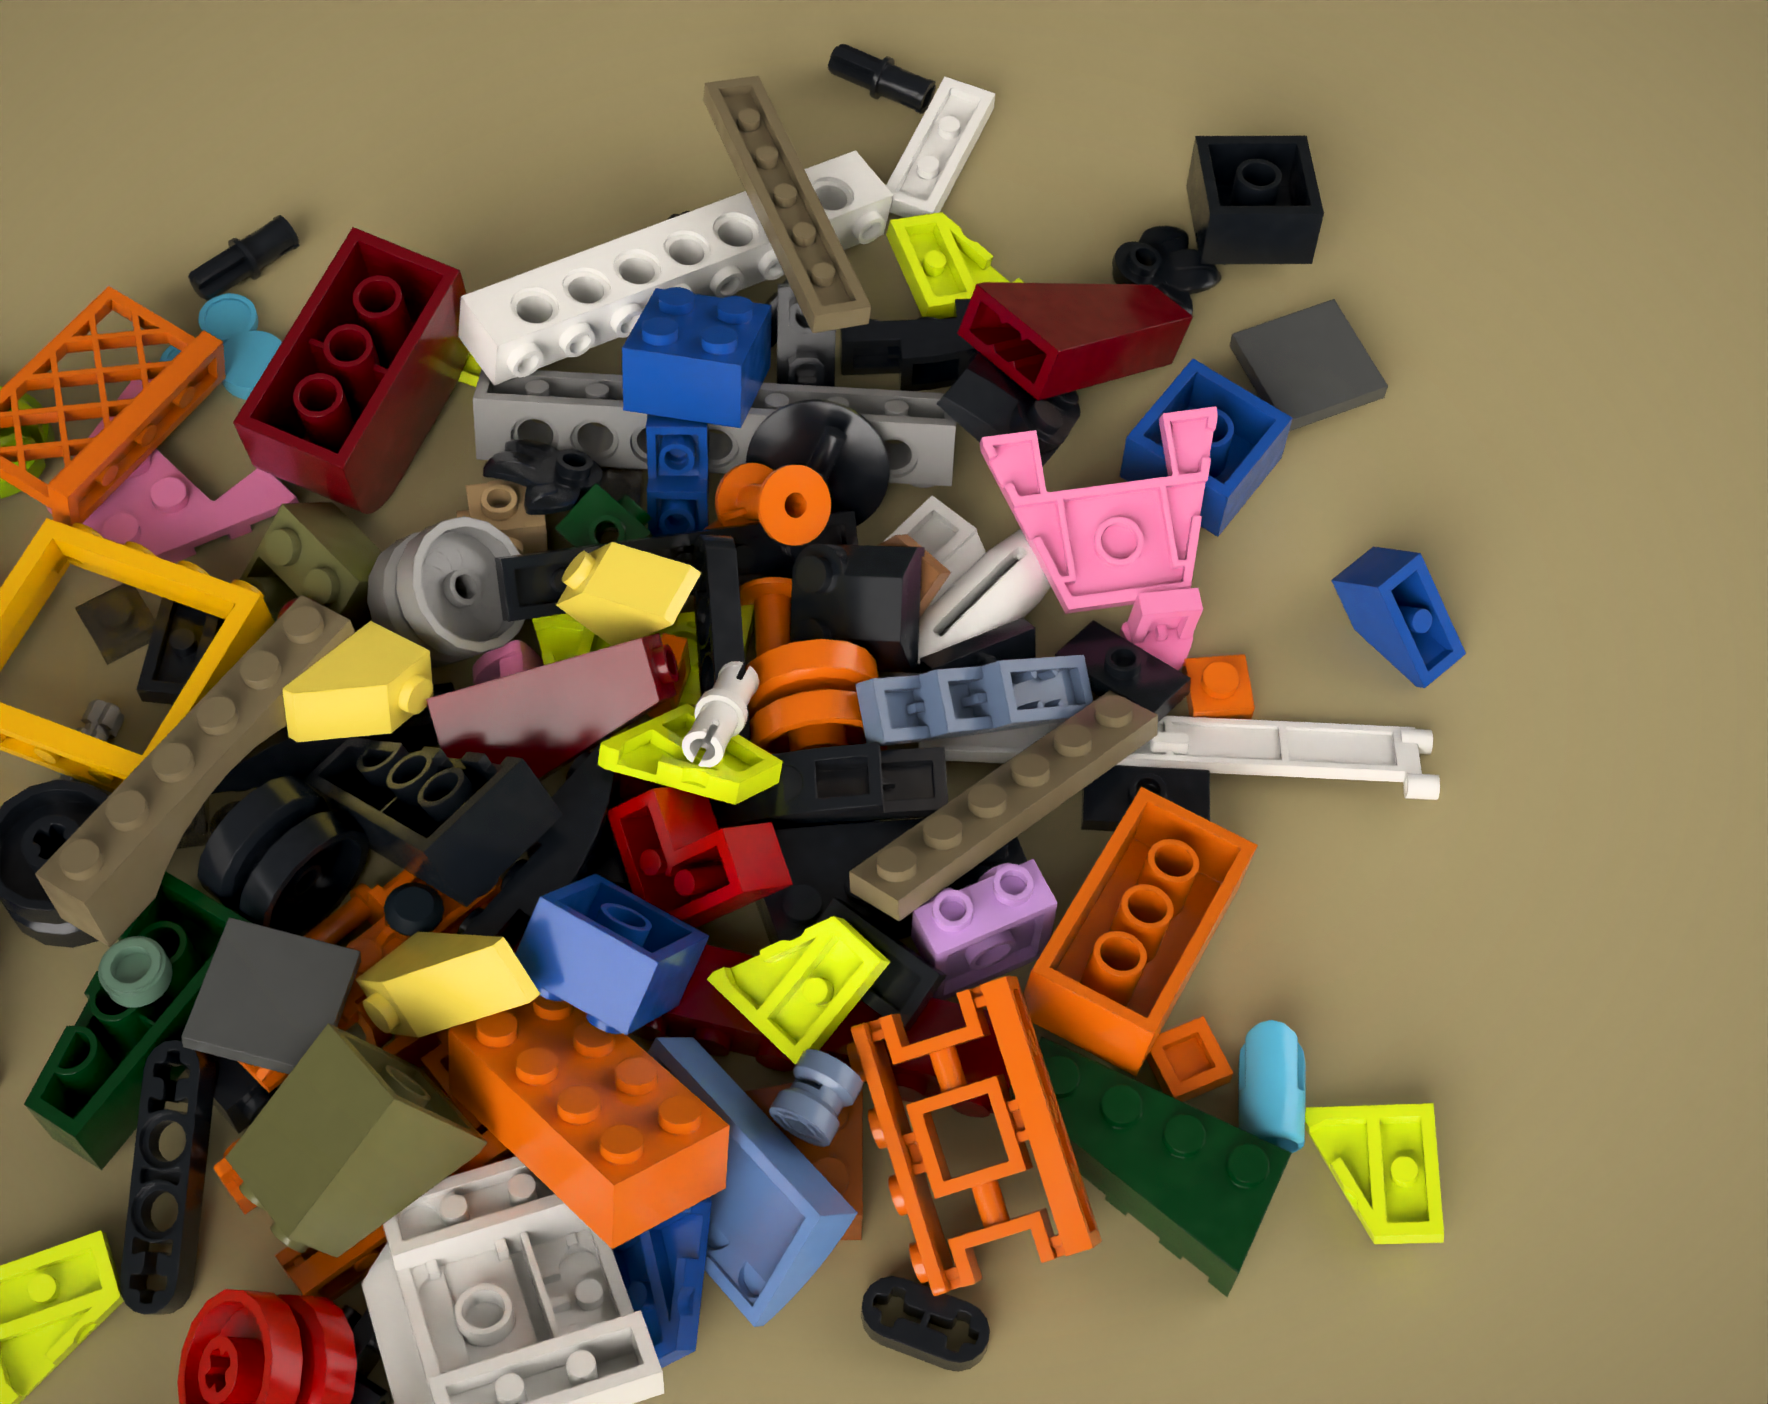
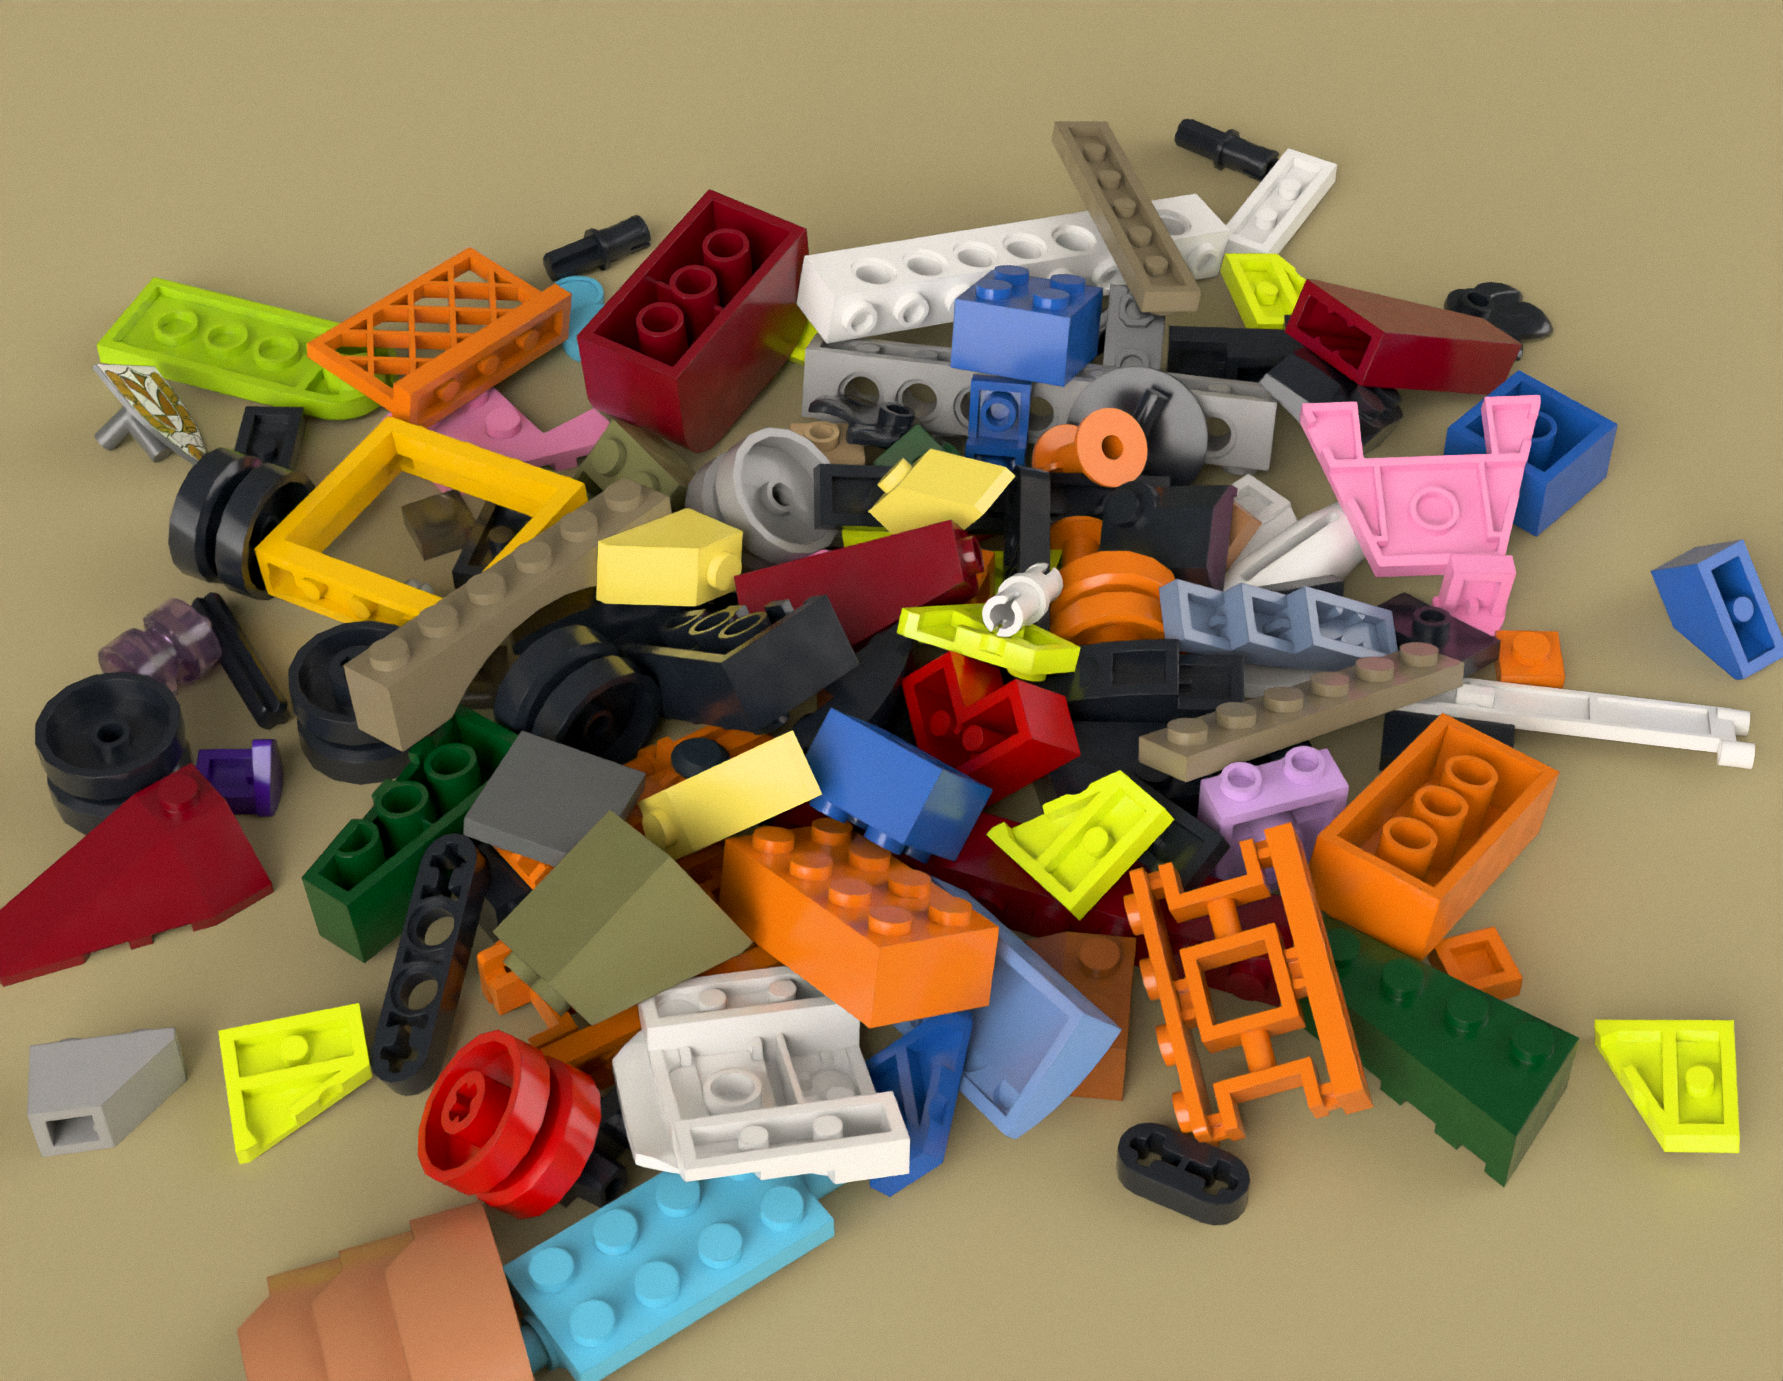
camera: 10 degrees right, 15 degrees down
sand green tile [98,936,173,1008] -> none
sand blue wheel [769,1049,863,1147] -> none
black brick [1186,136,1324,265] -> none
dark grey tile [1229,299,1388,431] -> none
medium azure arm [1238,1020,1306,1153] -> none

